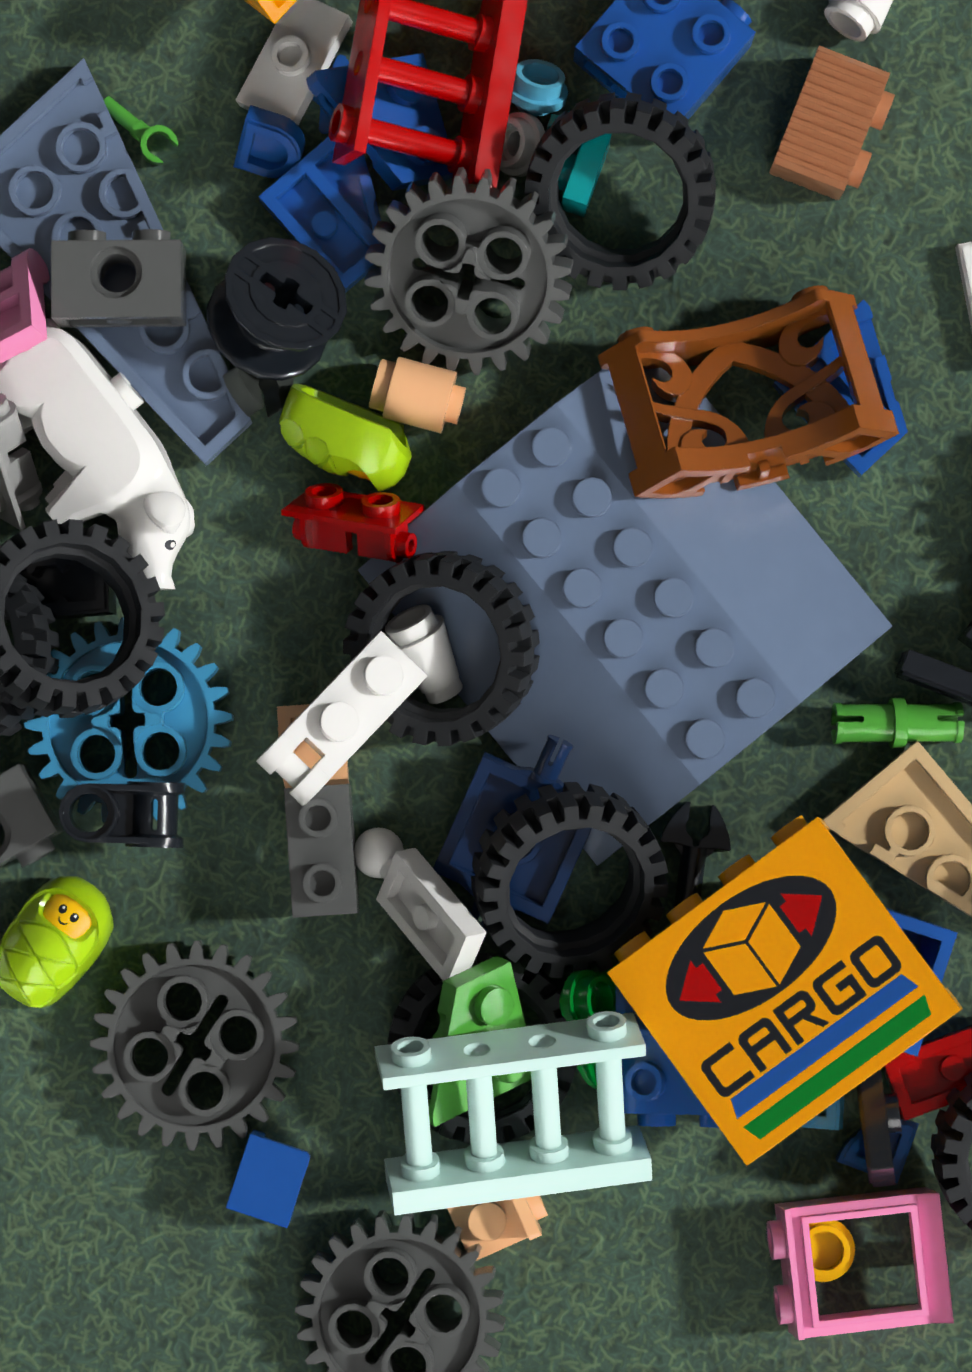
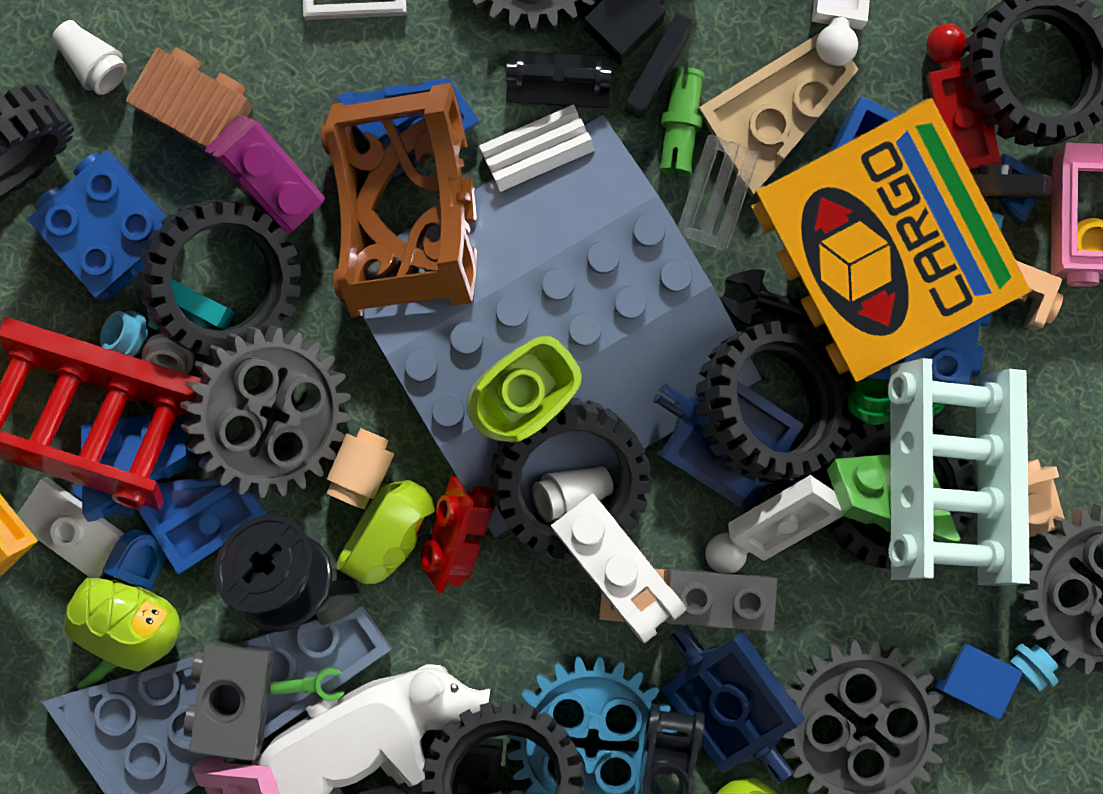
camera: 75 degrees left, 0 degrees up
none -> lime piece [64,577,181,672]
none -> magenta brick [204,115,325,234]
none -> bright green hand [270,667,344,701]
none -> lime piece [466,336,582,442]
none -> white tile [479,104,595,192]
none -> black hinge [506,50,612,108]
none -> dark blue plate [661,625,806,785]
none -> clear tile [678,134,760,251]
none -> medium azure plate [1009,643,1059,693]
none -> light nougat bracket [1015,261,1063,331]

